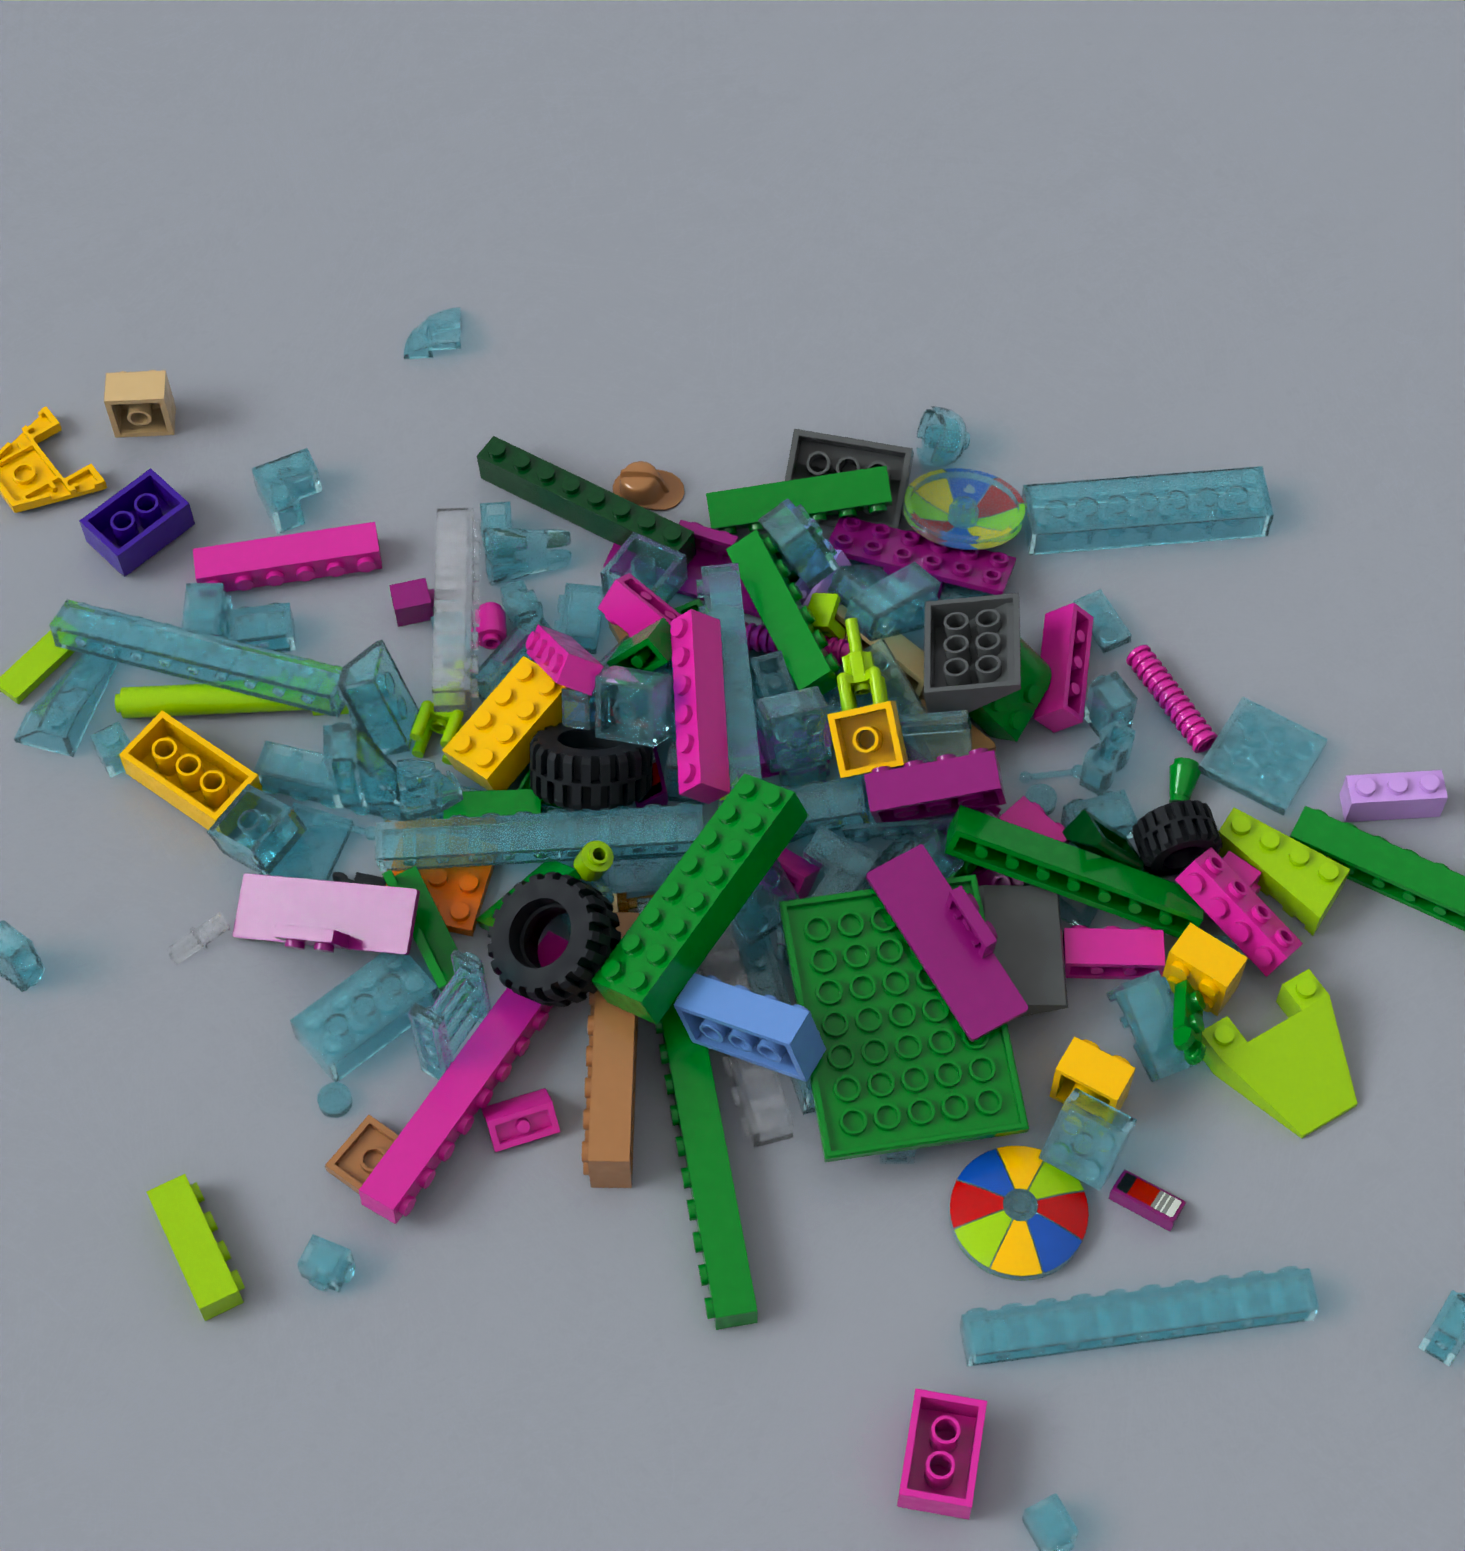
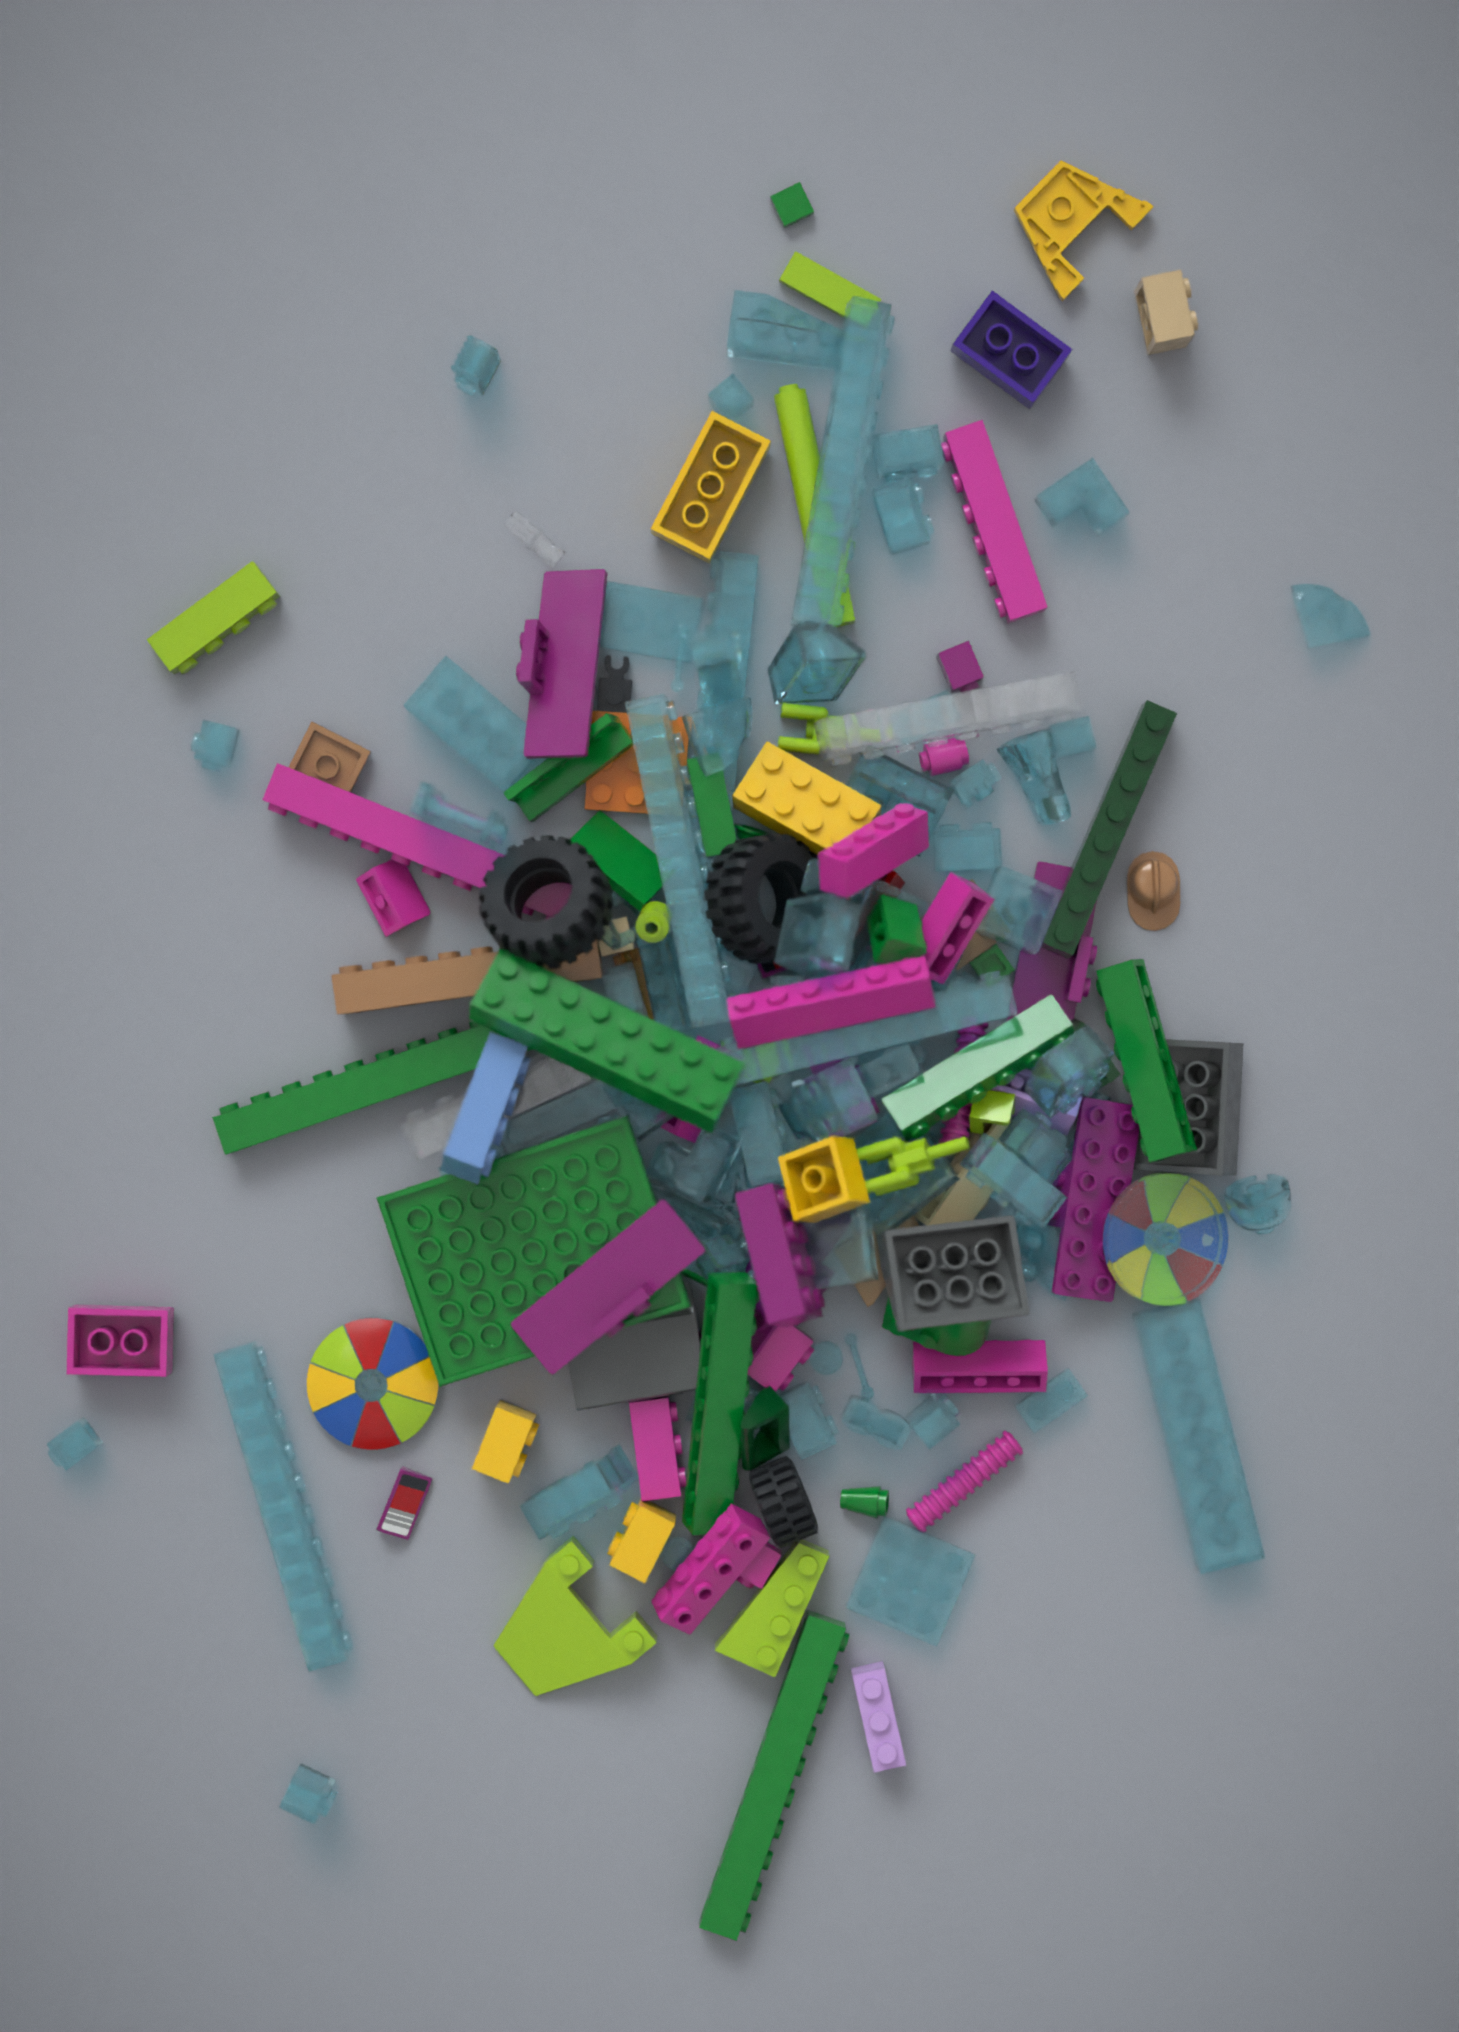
camera: 80 degrees right, 30 degrees up
clear light blue brick [207,784,307,875] -> none
clear light blue tile [317,1082,352,1118] -> none
clear light blue brick [1039,1088,1137,1191] -> none
green hinge [1172,980,1206,1065] -> none

